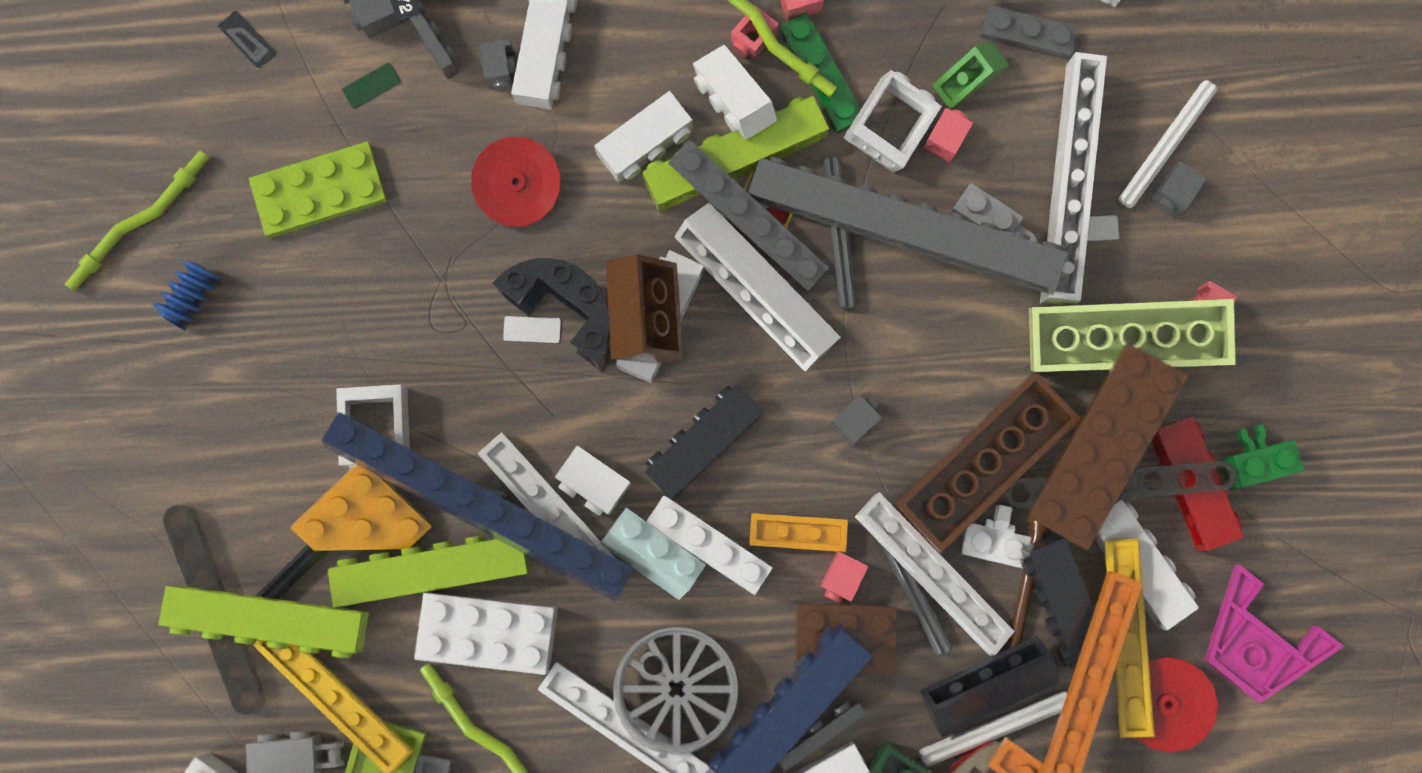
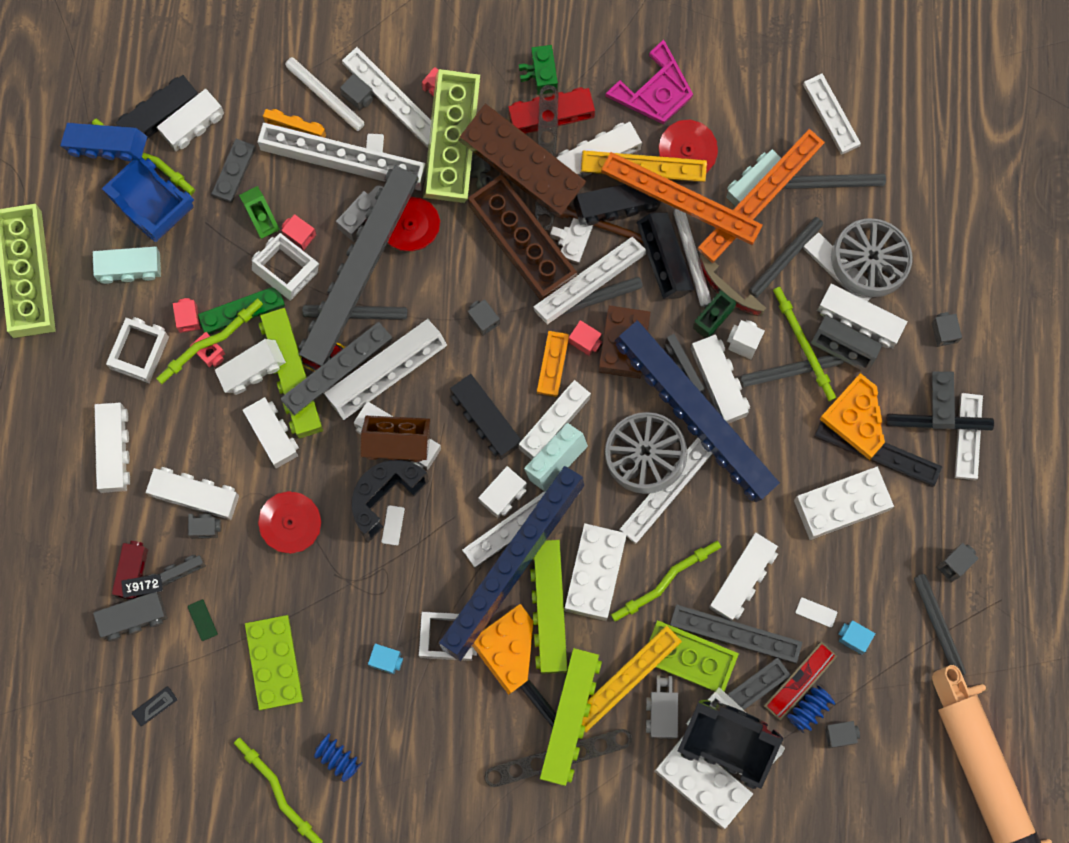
camera: 85 degrees left, 5 degrees down
none -> light orange plate [263,109,326,138]
none -> white plate [342,47,431,148]
none -> medium azure brick [368,644,403,674]
none -> red piece [388,197,441,252]
none -> dark grey plate [470,153,493,190]

